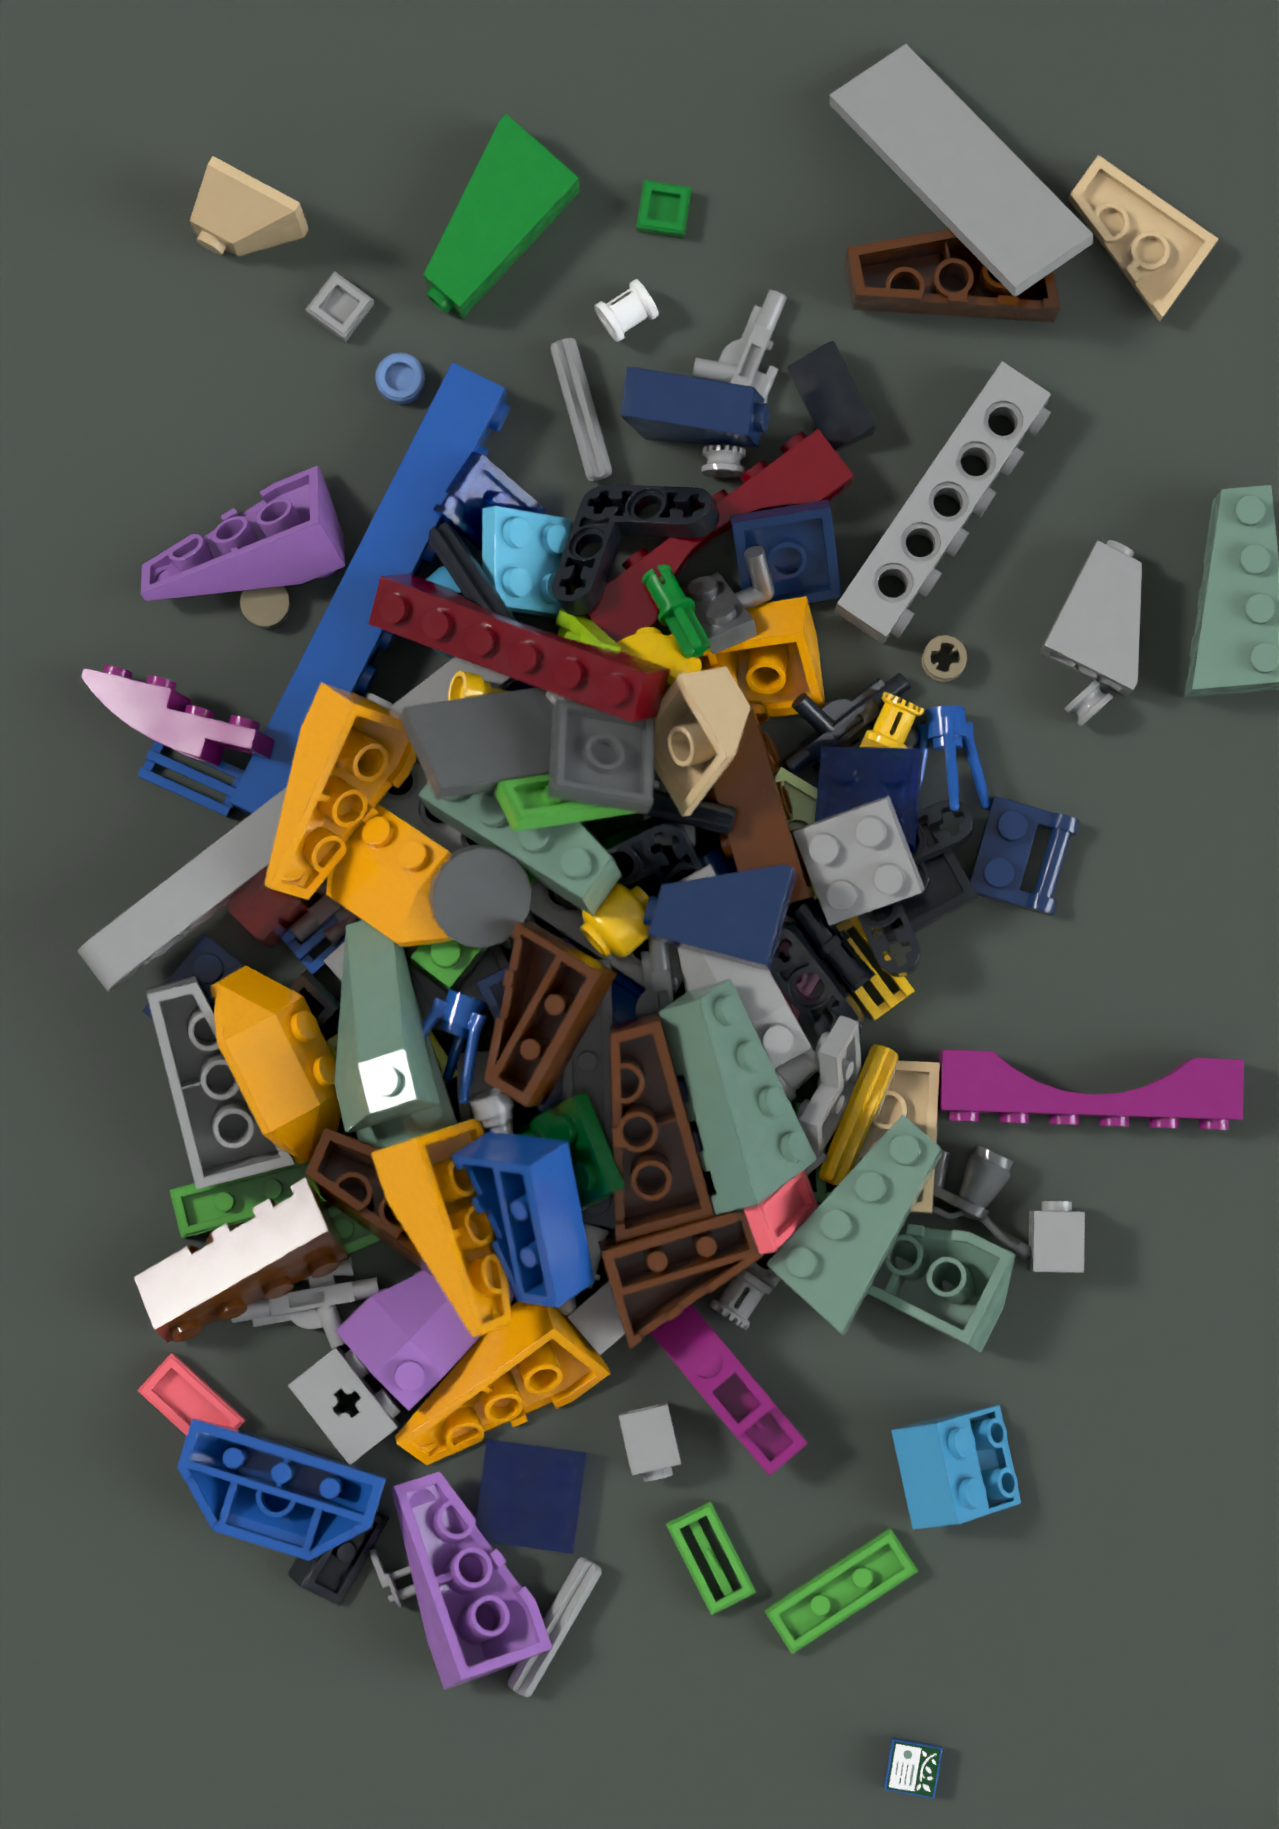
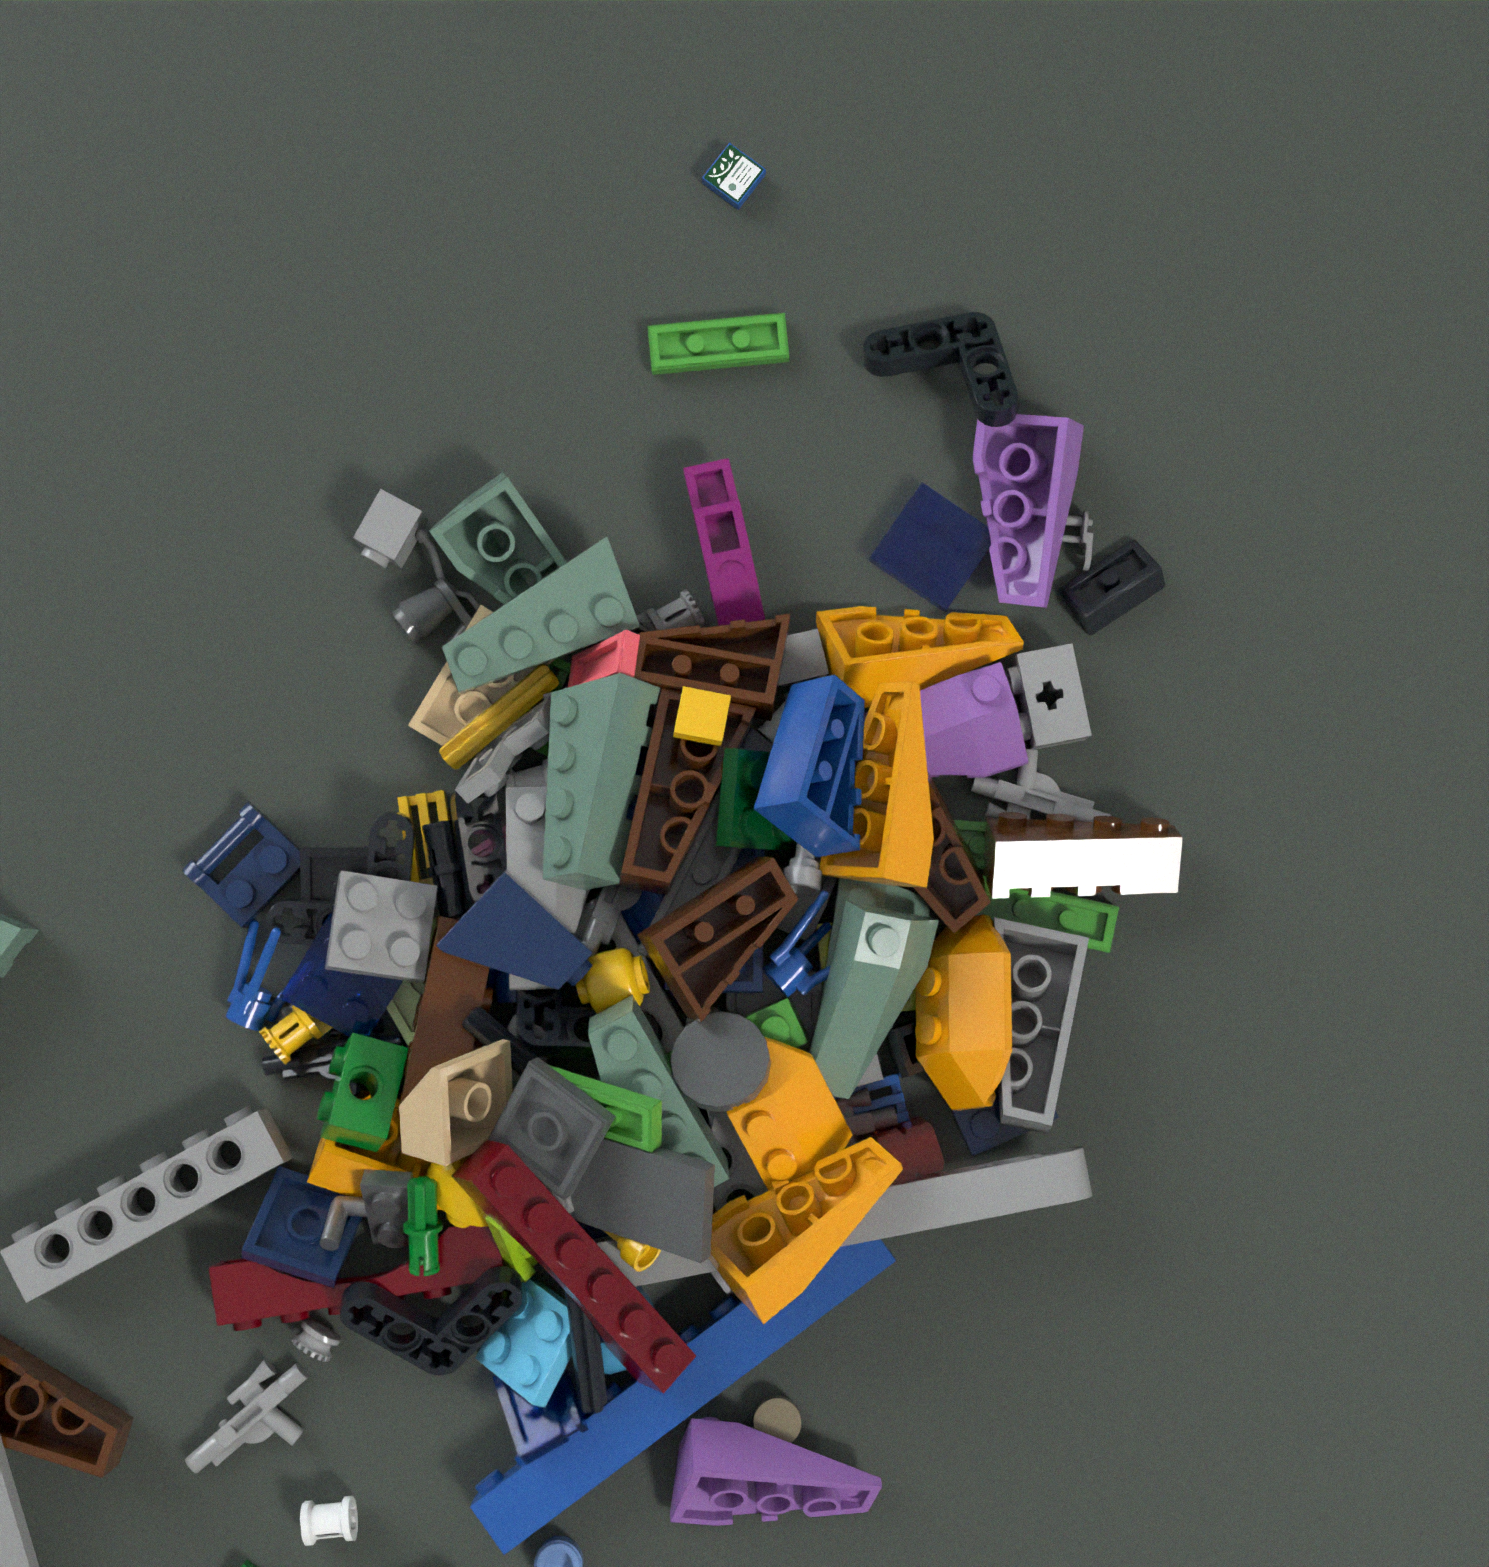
camera: 155 degrees left, 0 degrees up
slope [81,664,274,767] -> none
blue tile [137,741,245,818] -> none
coral tile [137,1353,246,1436] -> none
blue wedge [177,1418,387,1561] -> none
light grey axle [508,1557,602,1697] -> none
light grey axle [550,338,612,481] -> none
light grey brick [618,1402,681,1482] -> none
dark blue slope [620,367,769,447] -> none
bright green tile [666,1501,756,1615] -> none
black slope [787,341,875,452] -> none
dark azure slope [891,1405,1021,1530] -> none
dark tan bush [921,635,967,683] -> none
magenta arch [938,1050,1244,1130] -> none
light grey slope [1039,540,1142,697] -> none
light grey bush [1064,679,1113,727] -> none
none -> green brick [317,1033,409,1152]
none -> yellow tile [673,686,731,746]
none -> black beam [863,312,1018,427]

